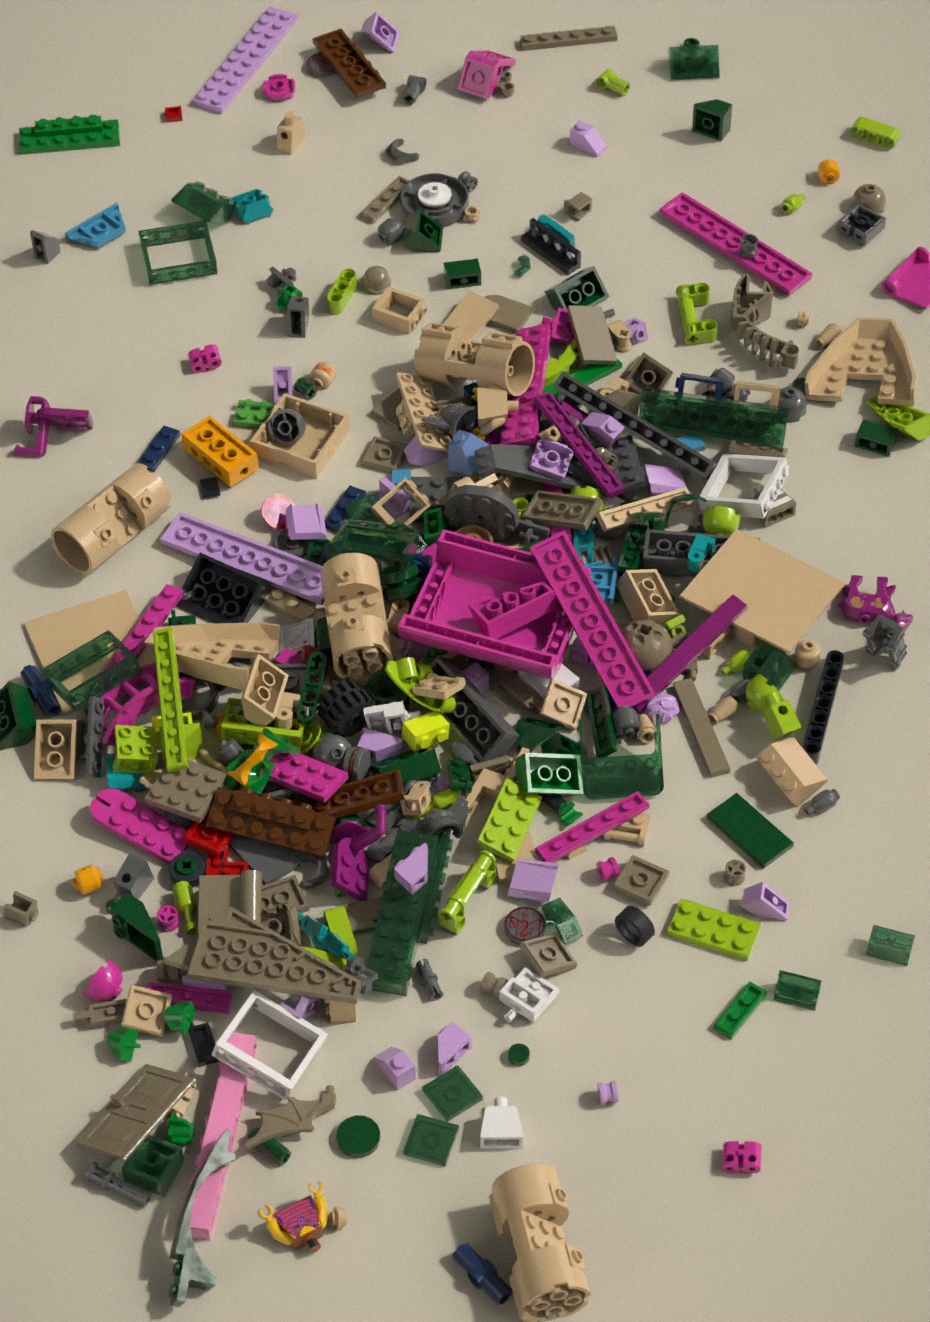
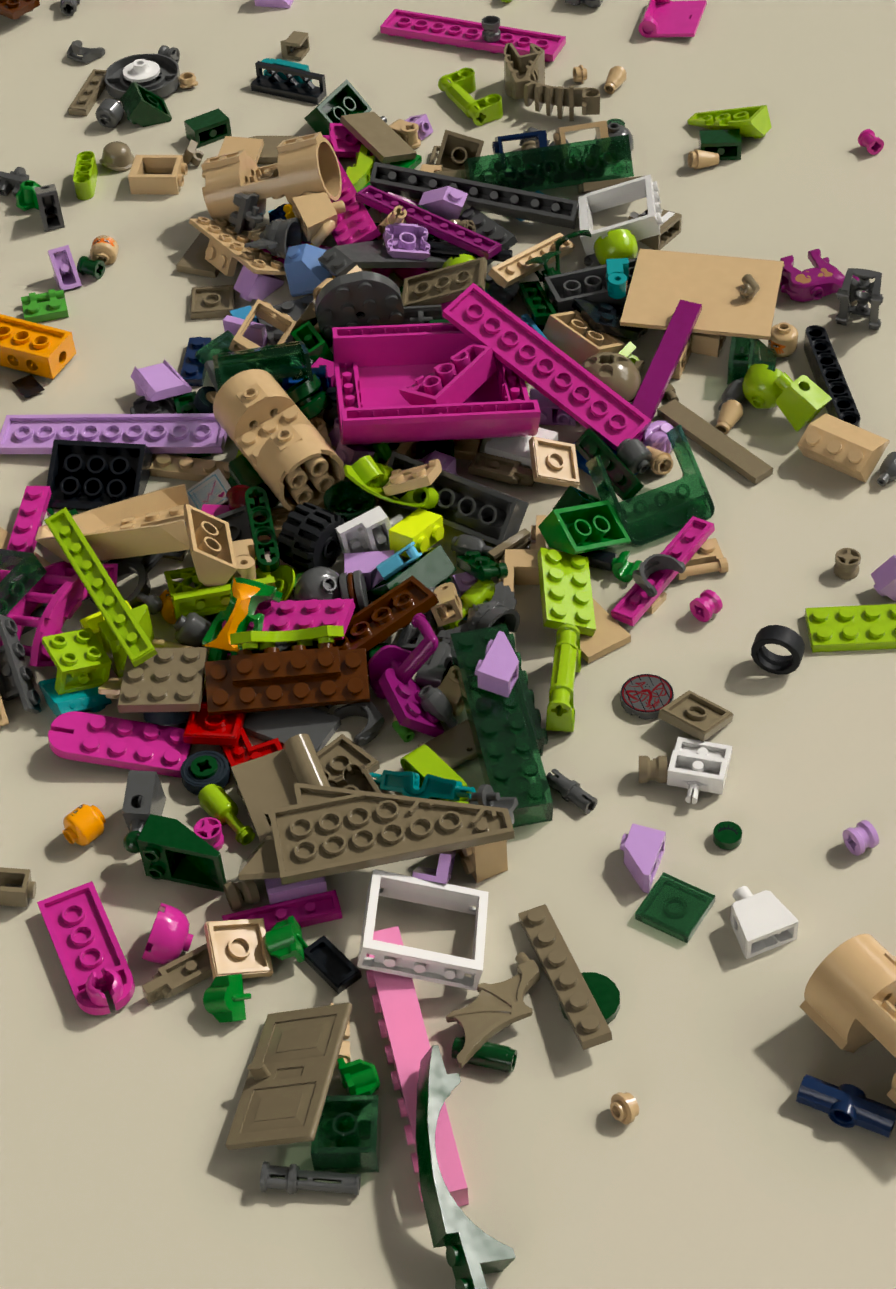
camera: 20 degrees left, 5 degrees down
tan tile [250,393,350,479] -> none
torso [257,1180,328,1253] -> none
piece [261,494,294,530] -> none
dark grey cylinder [268,409,306,446] -> none
lavender slope [374,1047,416,1090] -> none
clear green tile [403,1114,459,1167] -> none
lavender slope [508,858,559,905] -> none
dark green slope [514,717,563,749] -> none
clear green arm [515,255,531,278] -> none
clear green slope [541,897,583,944] -> none
dark tan plate [613,855,669,906] -> none
lavender slope [644,464,686,497] -> none
dark green tile [707,793,794,869] -> none
lime plant [721,649,755,675] -> none
tan piece [805,317,916,406] -> none
none -> dark pink plate [37,881,135,1015]
none -> dark tan tile [183,139,204,167]
none -> dark grey hips [229,193,263,234]
none -> lime plate [230,625,344,650]
none -> medium azure bar [376,541,423,581]
none -> dark grey plant [418,685,458,729]
none -> dark tan plate [518,904,612,1050]
none -> black wing [572,298,648,341]
none -> dark grey helmet [632,554,686,597]
none -> tan cone [688,149,719,170]
none -> dark tan arm [740,274,760,299]

